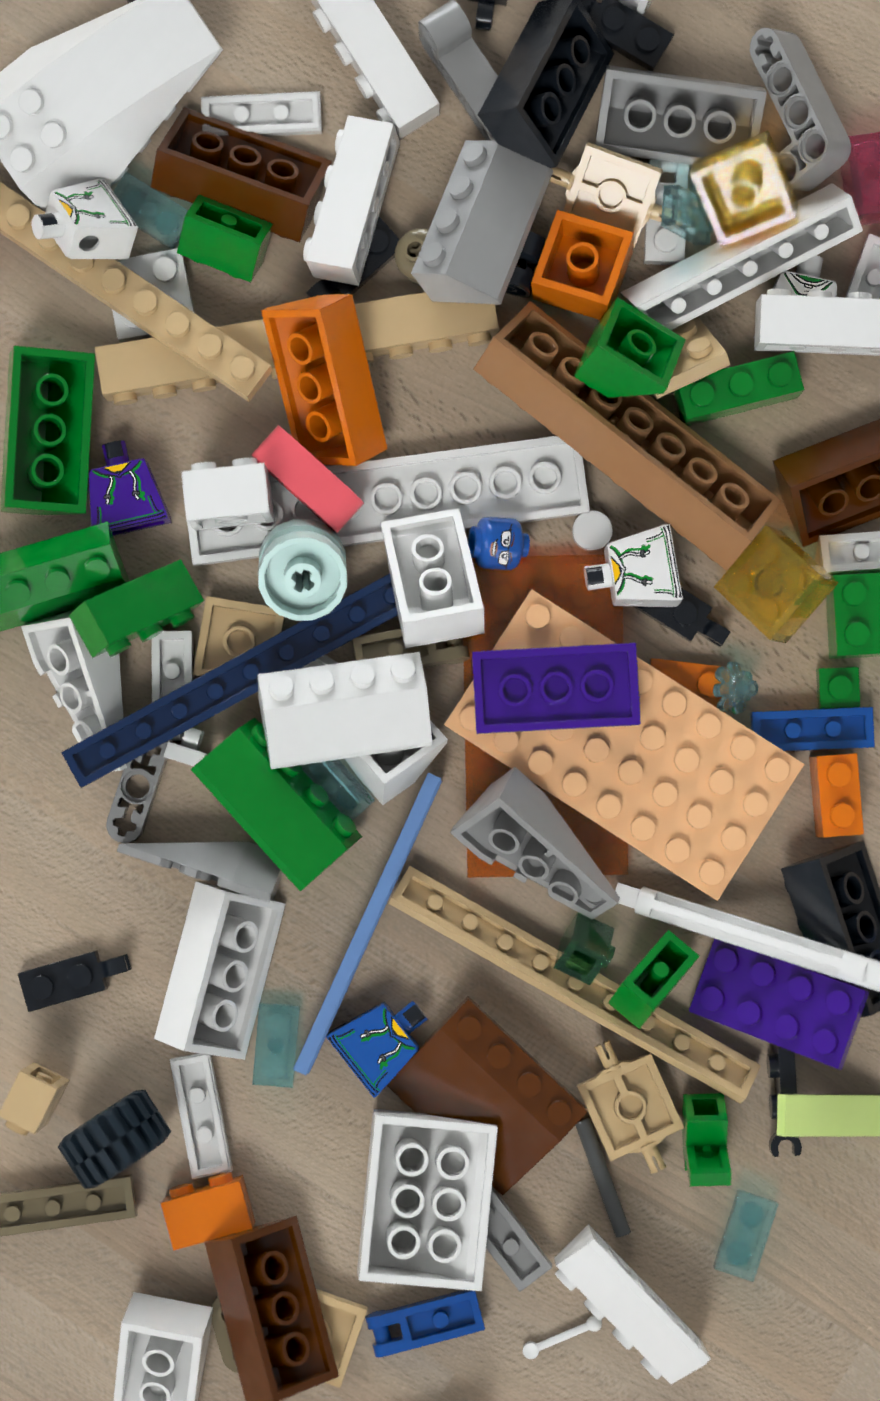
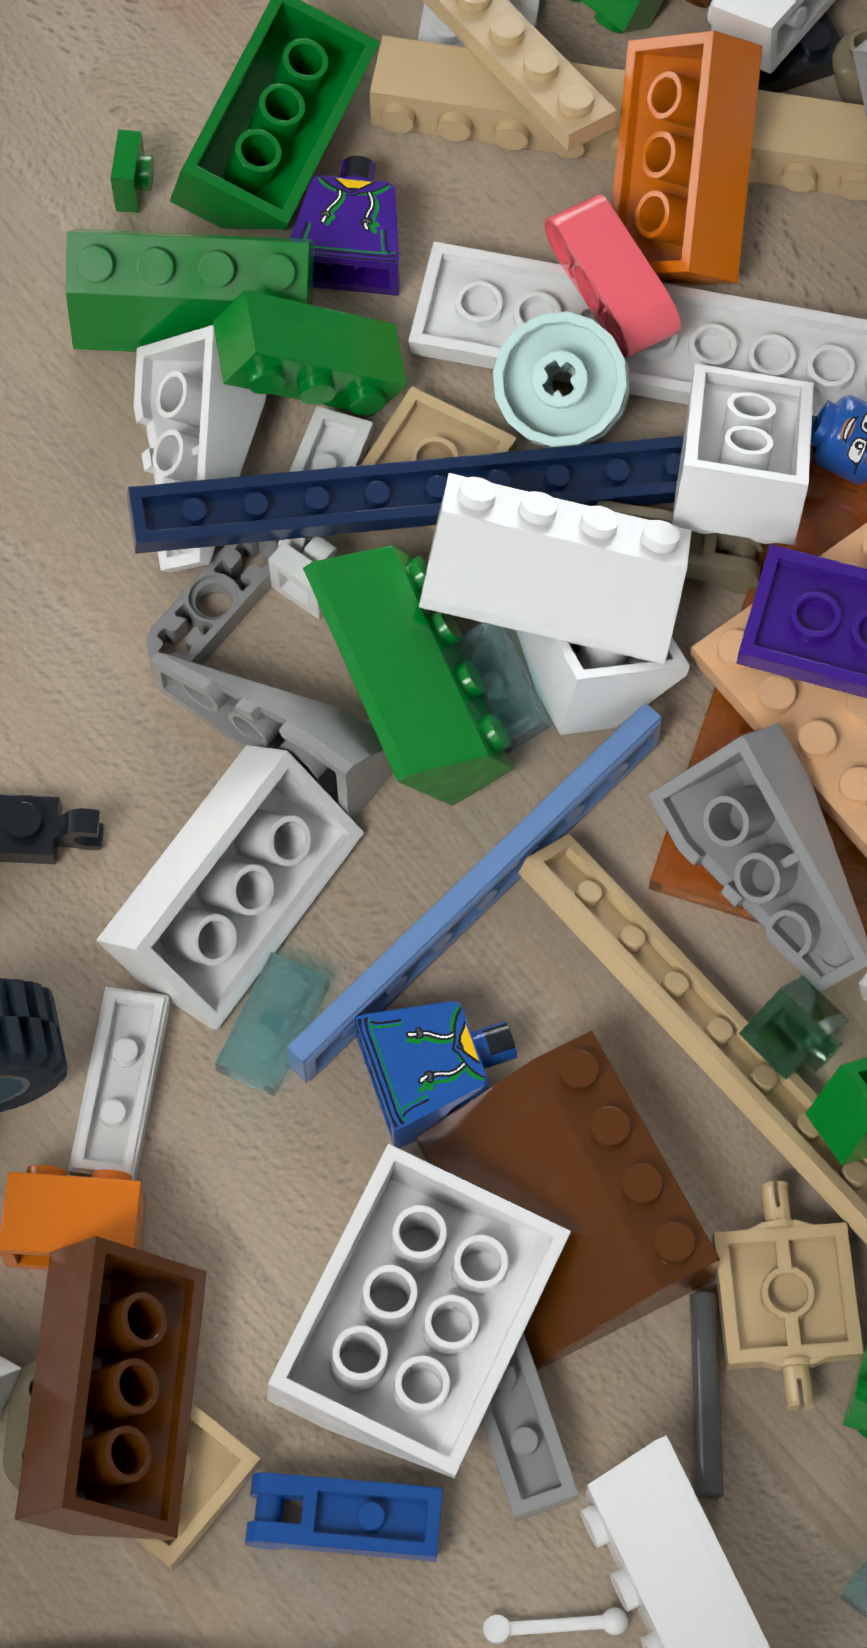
camera: 20 degrees right, 20 degrees down
white brick [182,458,275,531] -> none

